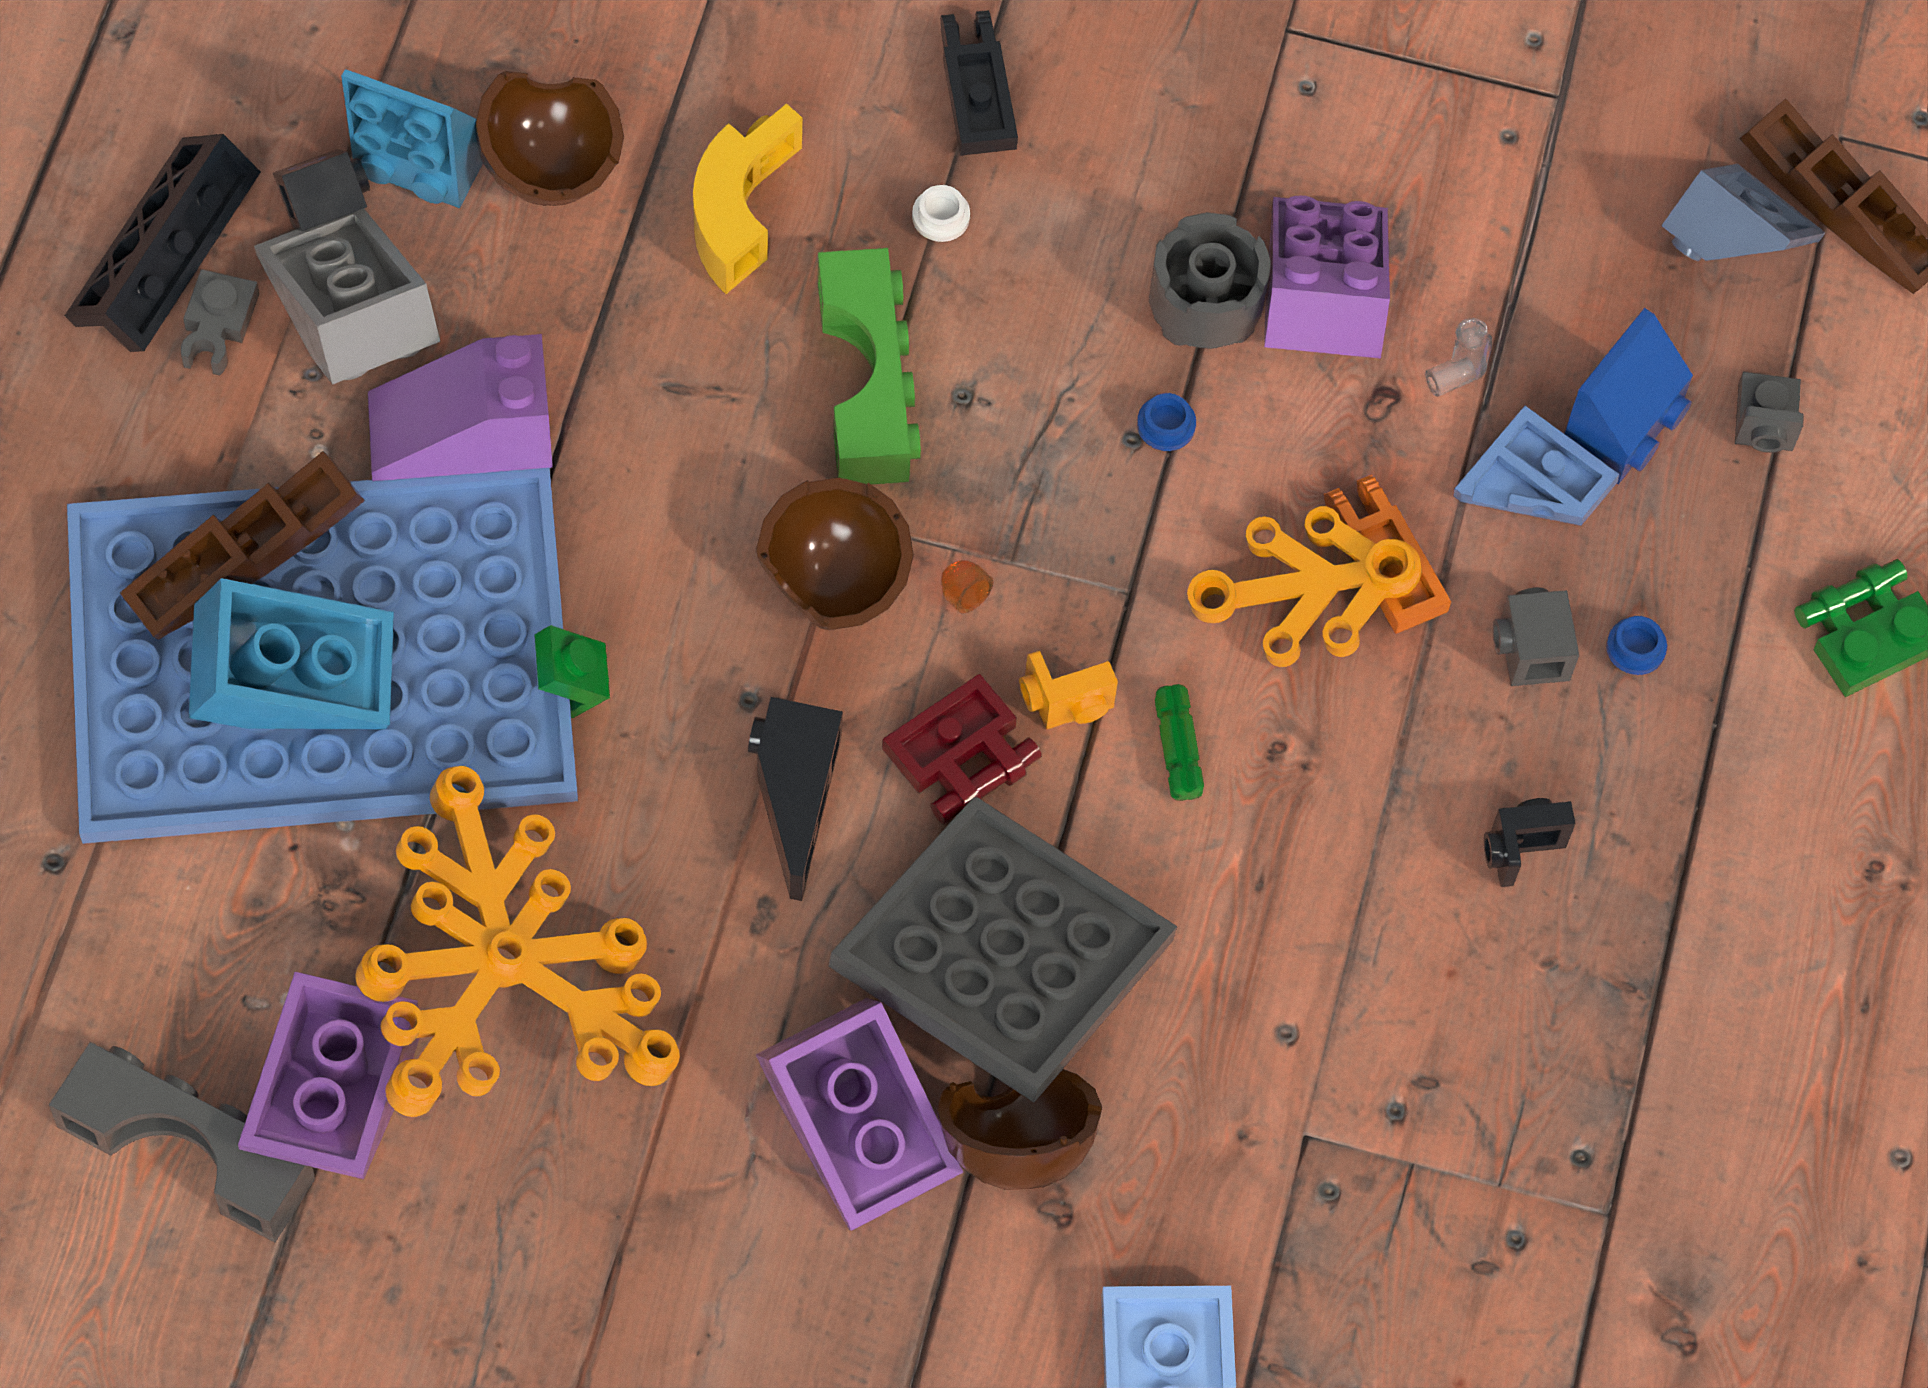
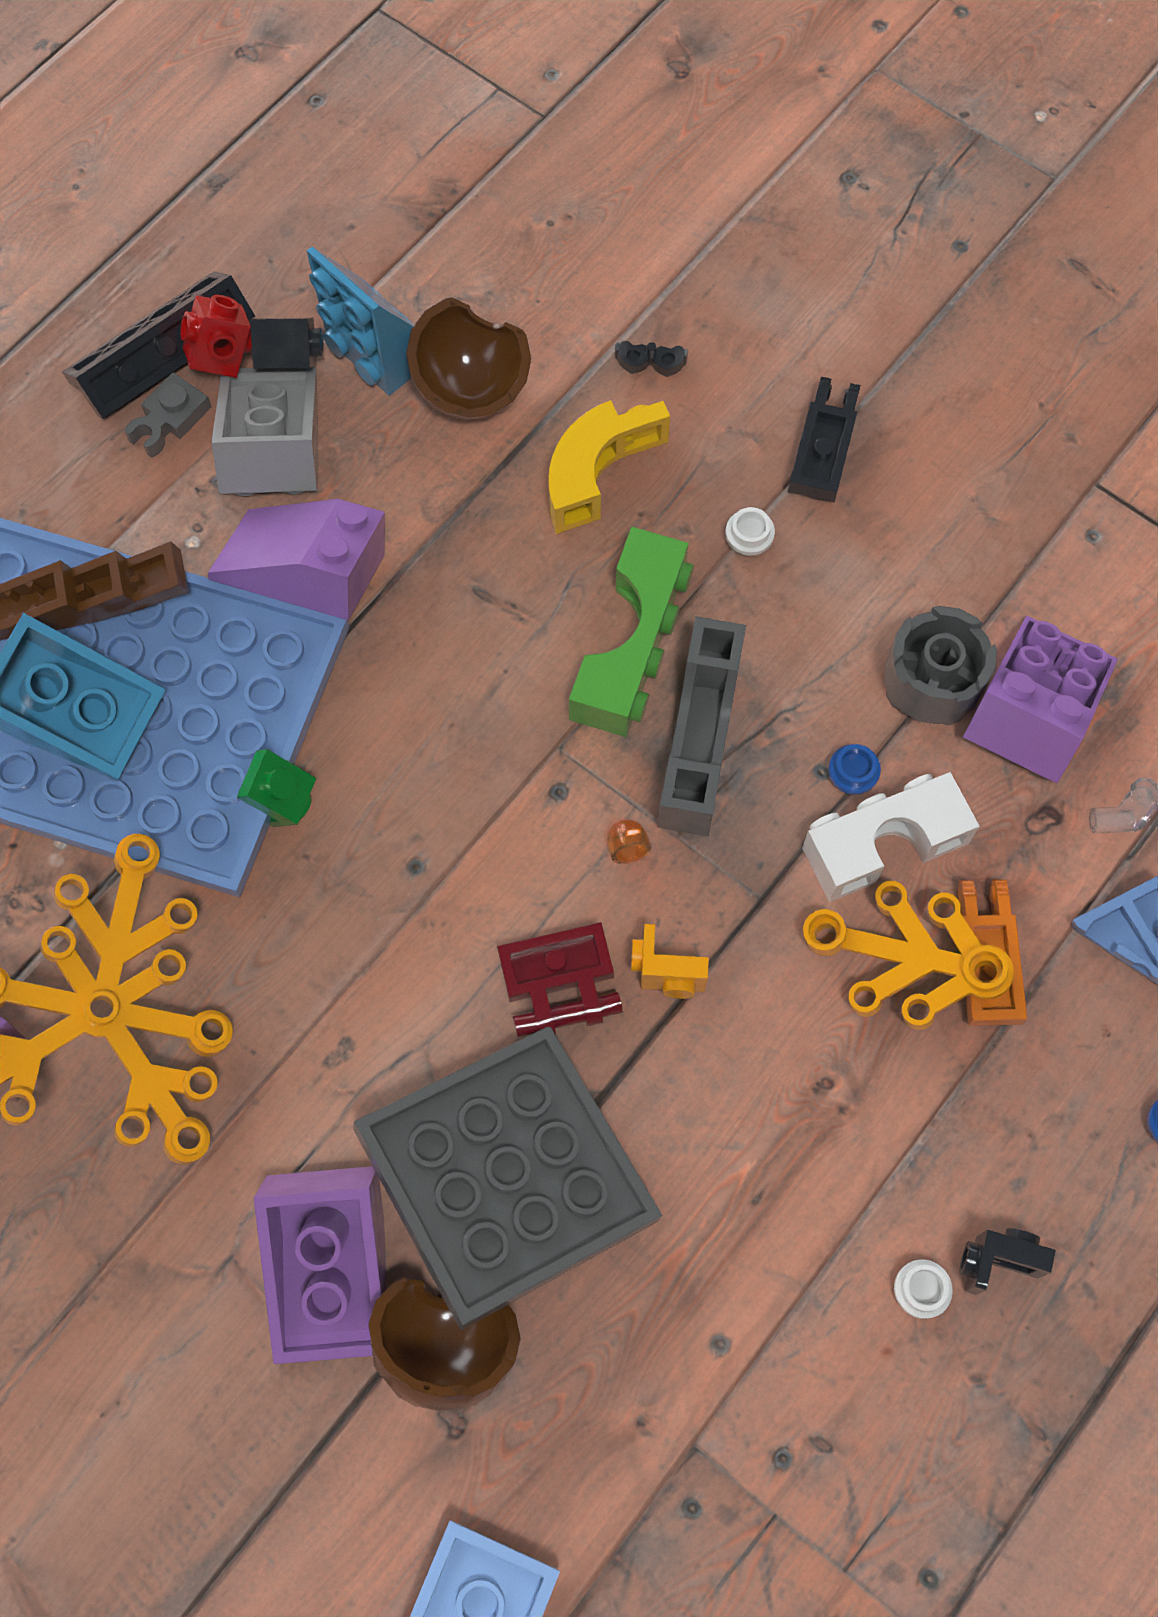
camera: 30 degrees right, 5 degrees up
black slope [748,697,843,901] -> none
reddish brown cylinder [756,477,914,630] -> none
green axle [1155,684,1204,801] -> none
dark grey brick [1493,587,1579,686] -> none
none -> red brick [181,295,252,378]
none -> black piece [615,341,688,377]
none -> dark grey arch [658,616,746,837]
none -> white arch [802,772,980,903]
none -> white plate [894,1260,953,1319]

